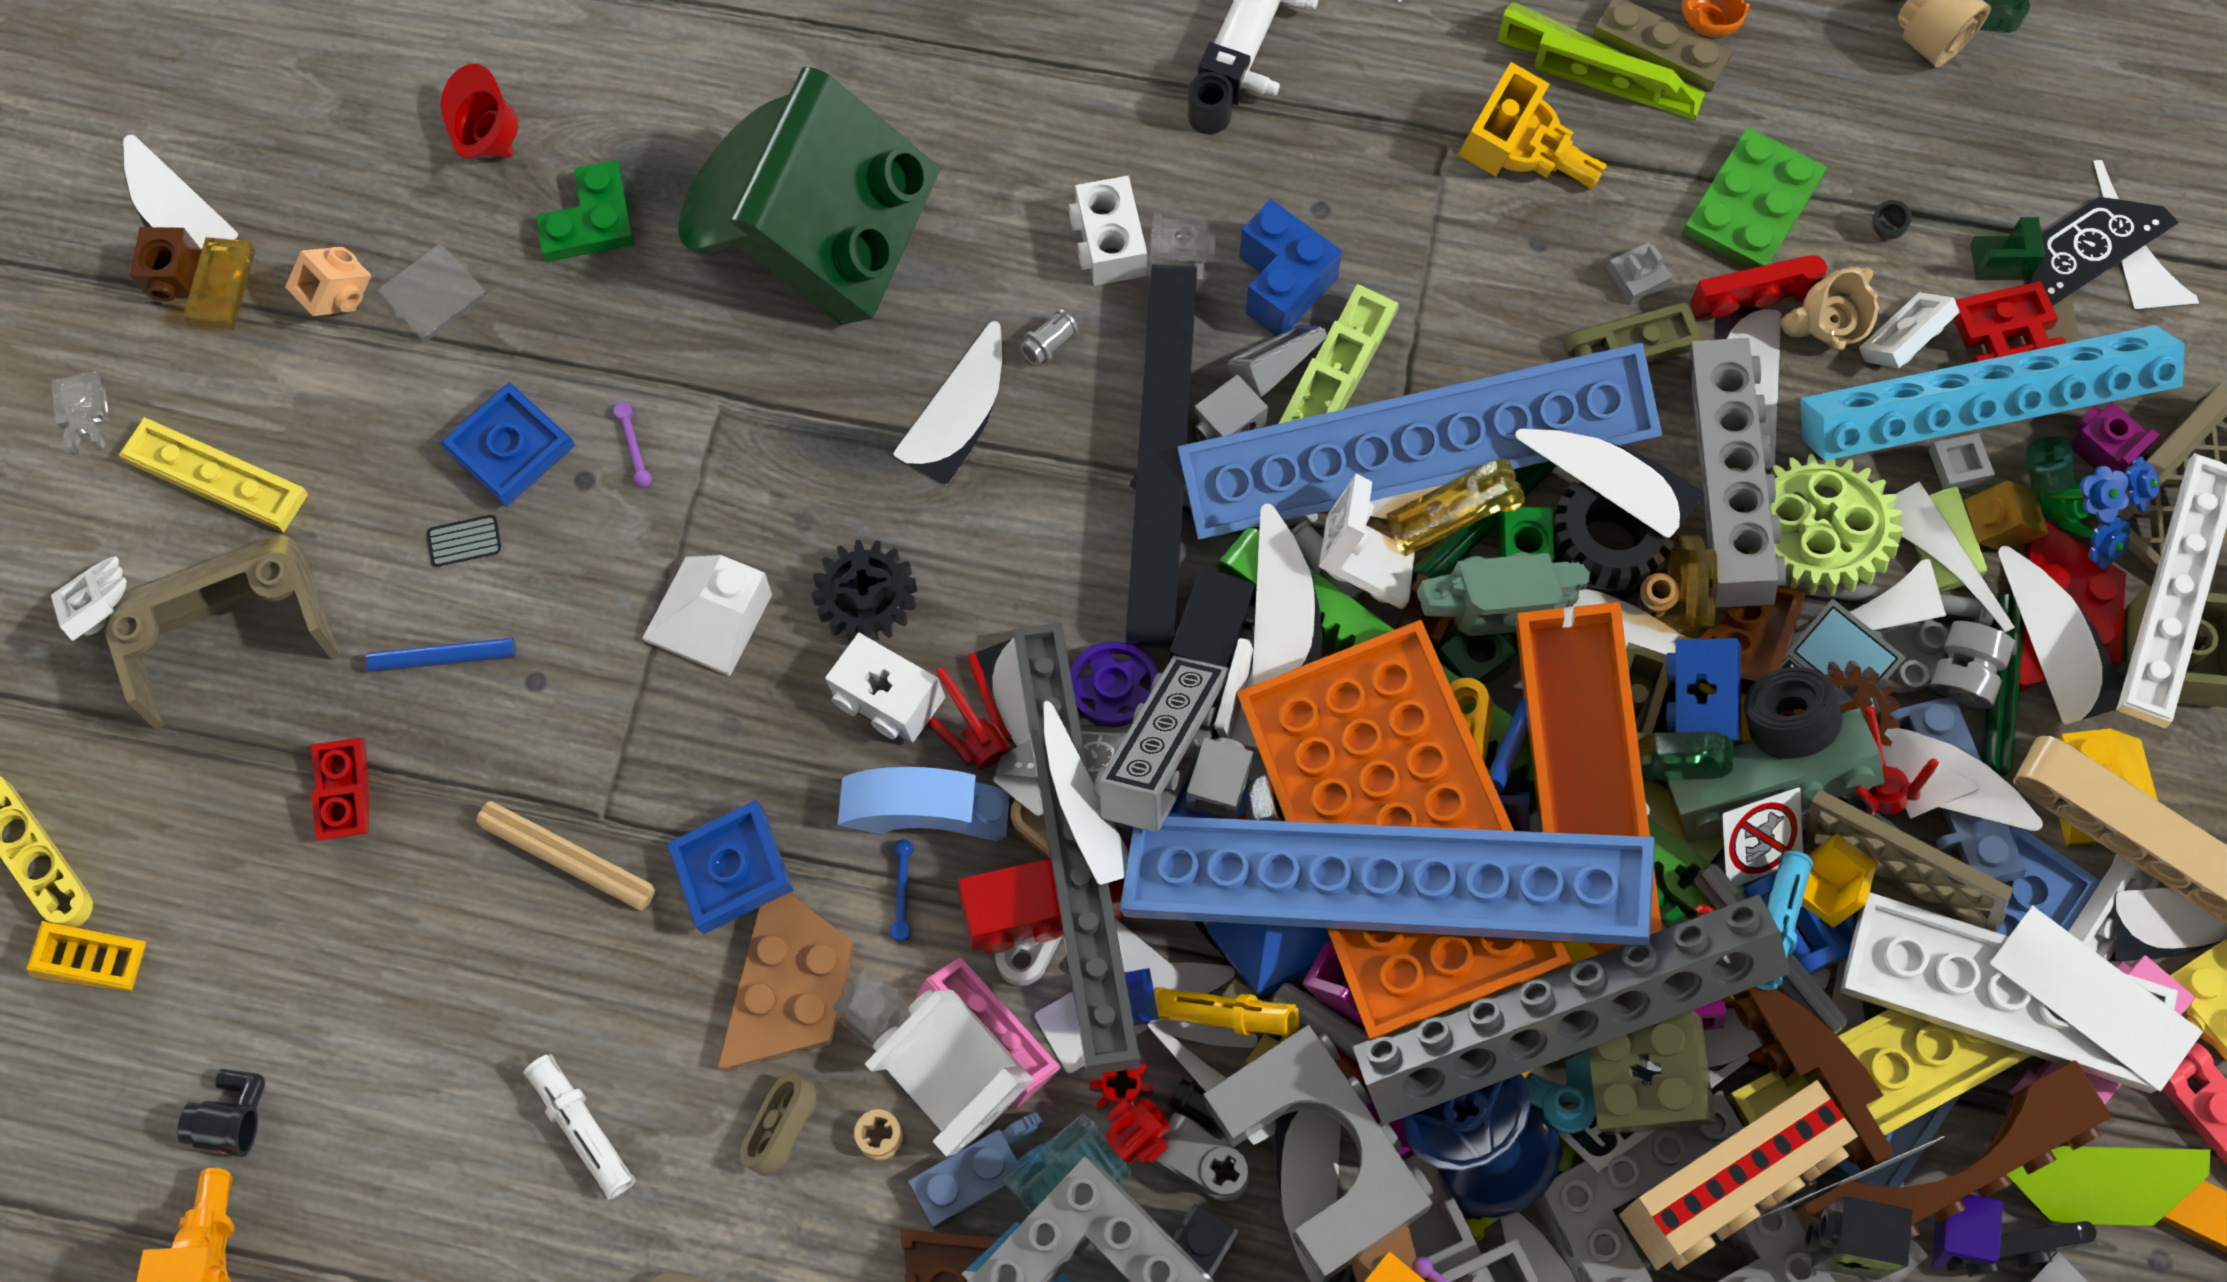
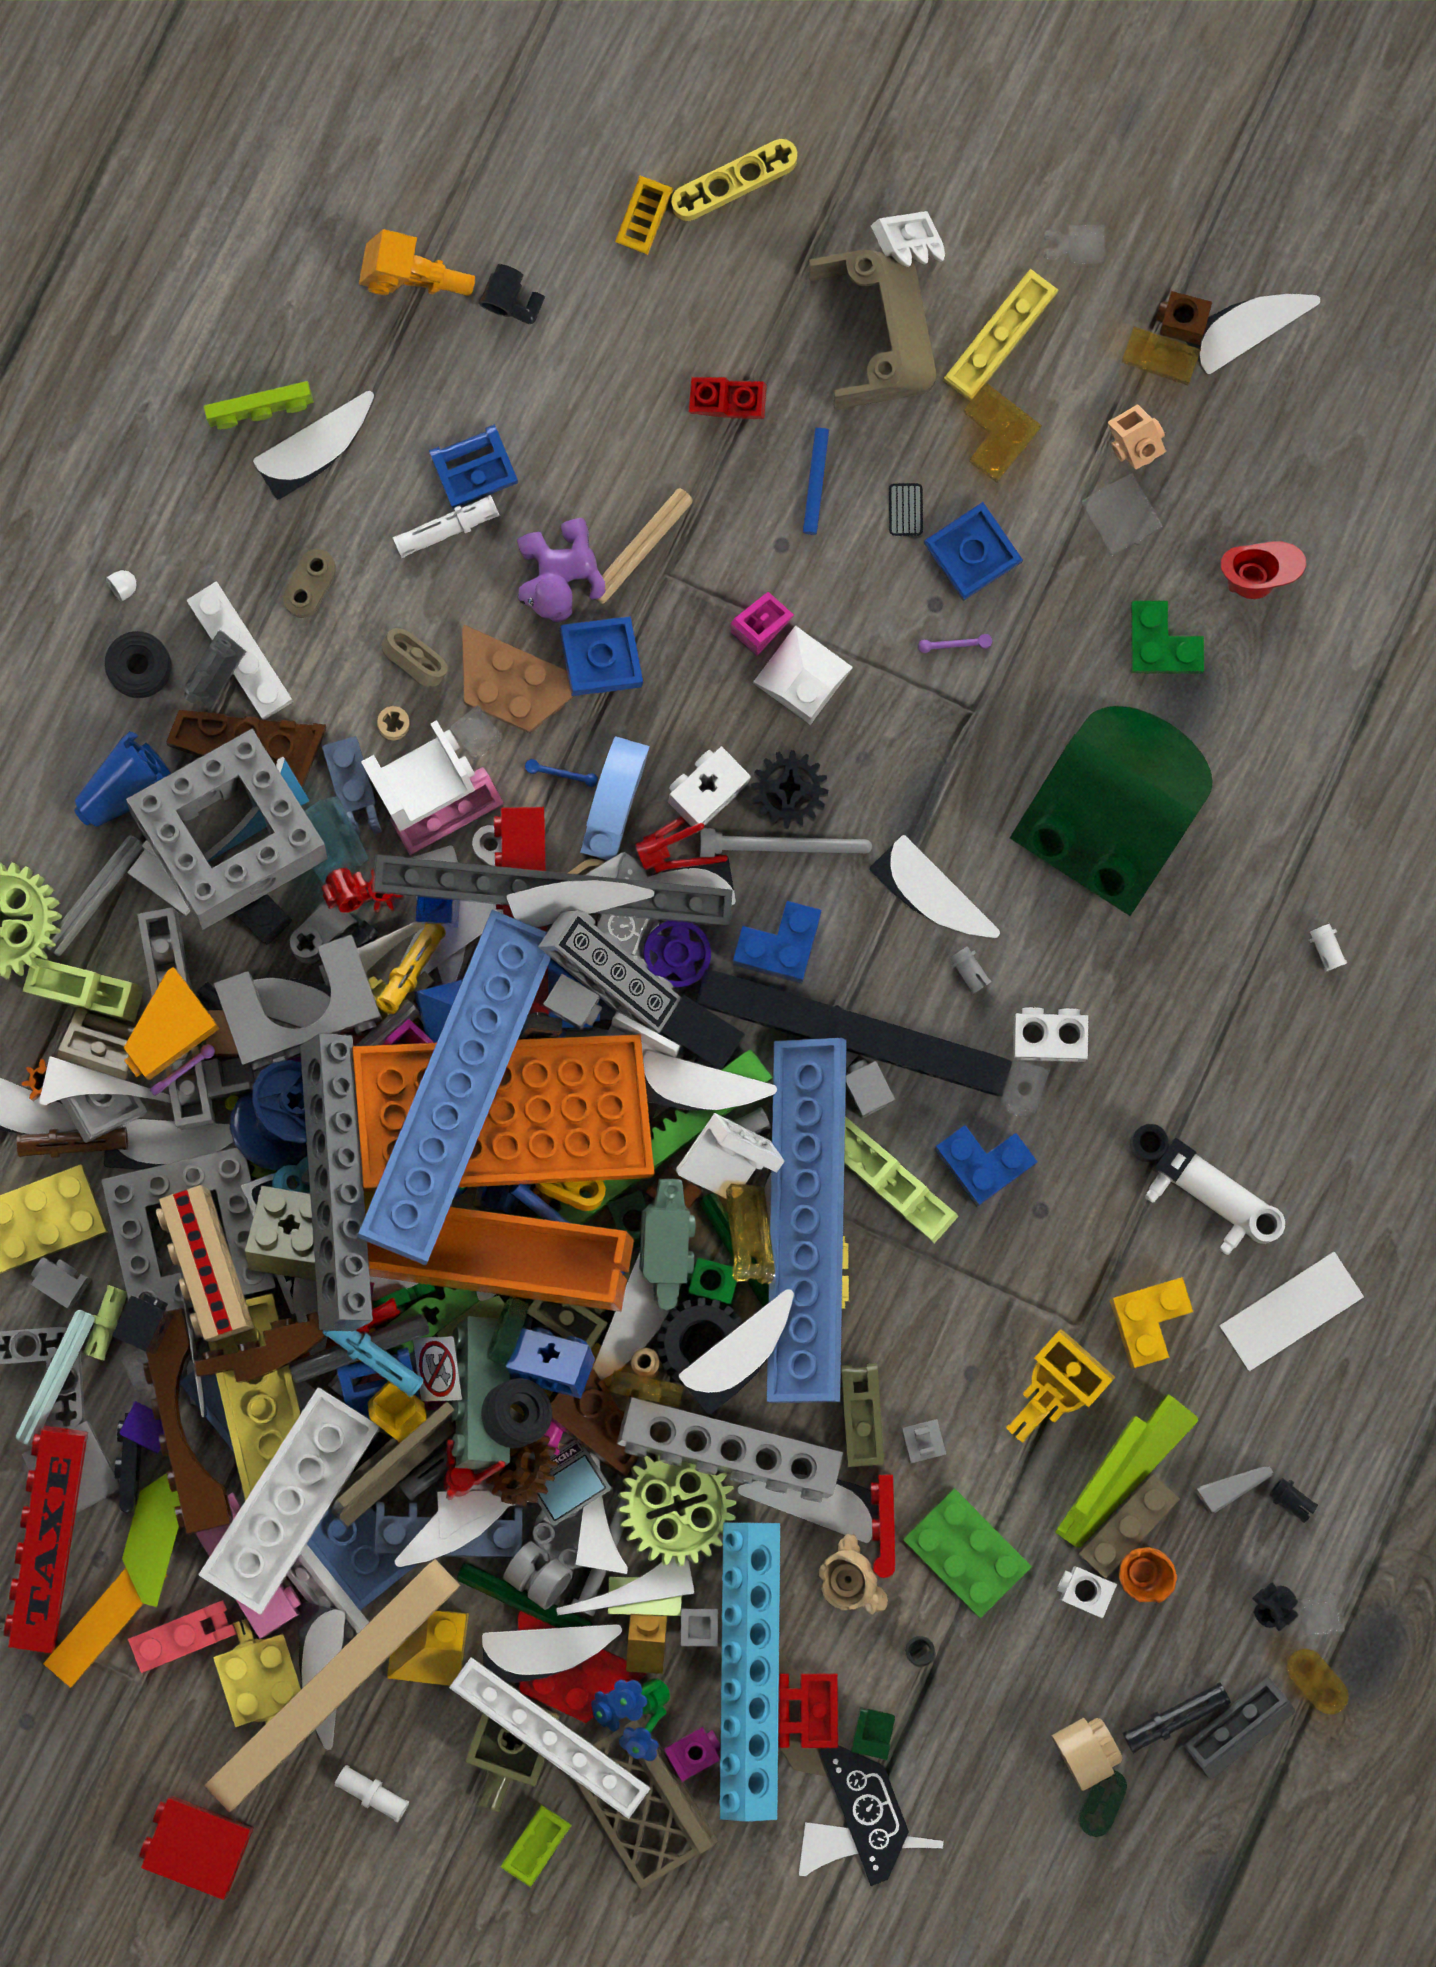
camera: 105 degrees right, 15 degrees up
light grey slope [1227,325,1327,397] -> none
white plate [1859,292,1960,368] -> none
white sticker [1989,905,2203,1092] -> none
clear green beam [2026,436,2076,493] -> none
none -> blue plate [429,424,518,509]
none -> medium lavender animal [517,518,605,622]
none -> light grey piece [700,828,872,857]
none -> dark pink slope [731,592,794,656]
none -> blue brick [733,901,822,984]
none -> clear yellow plate [963,383,1042,483]
none -> white brick [1057,1566,1117,1618]
none -> yellow brick [1110,1277,1193,1369]

